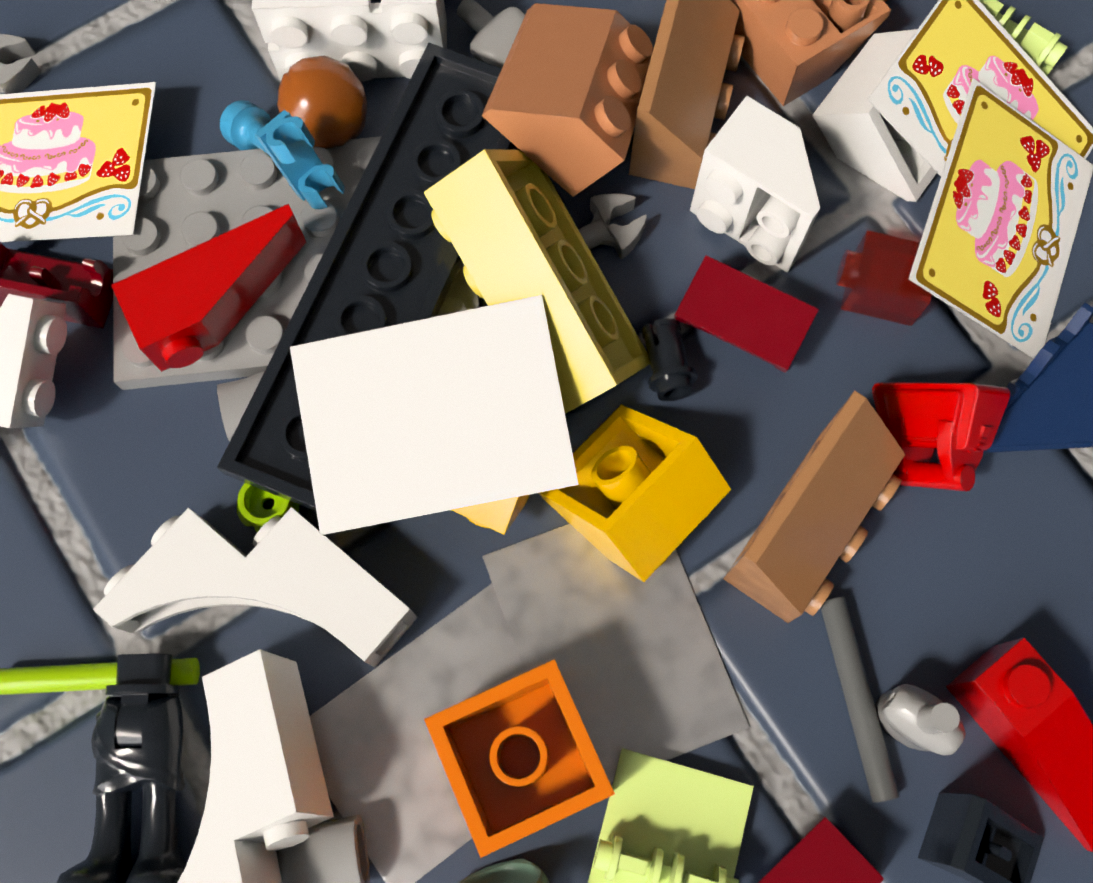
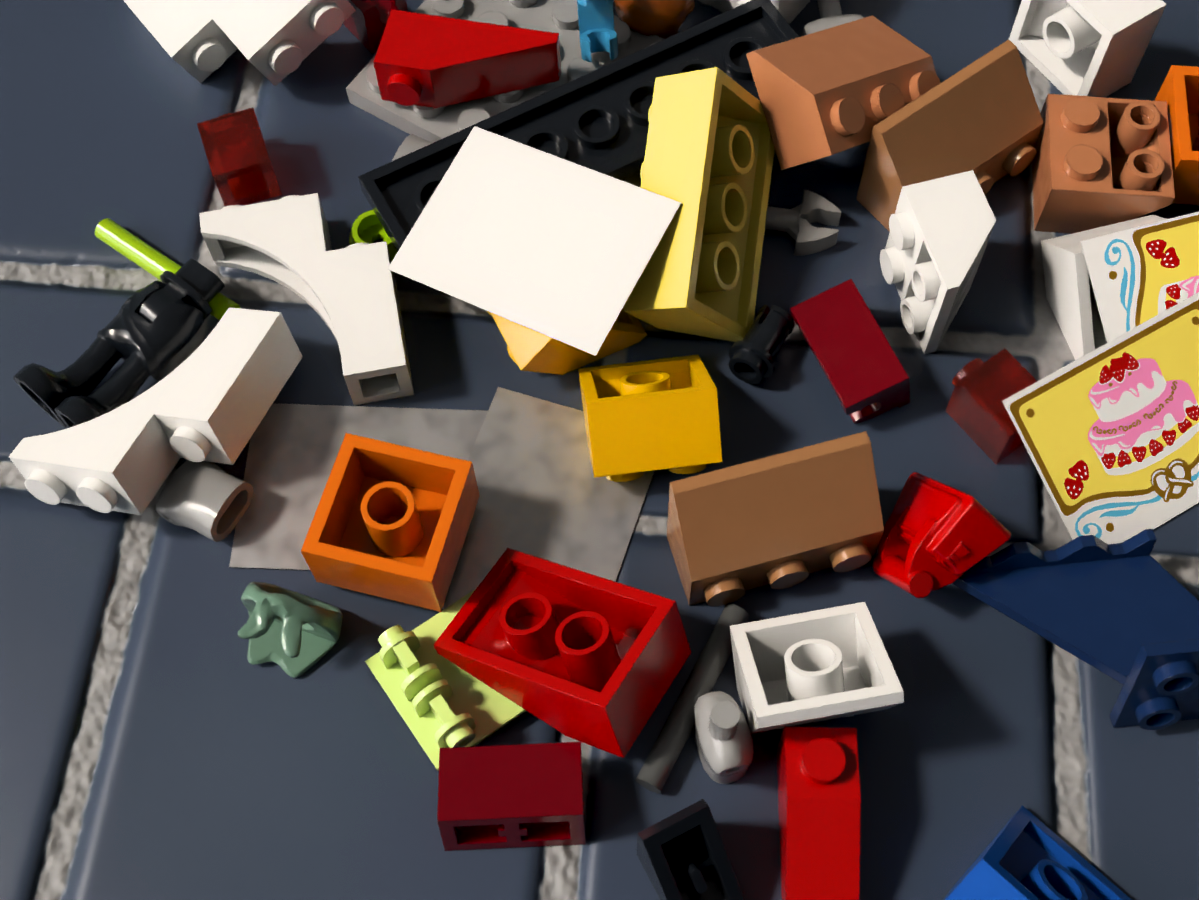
camera: 40 degrees right, 10 degrees down
none -> clear red brick [197,107,282,207]
none -> red slope [434,548,691,758]
none -> white slope [730,602,904,733]

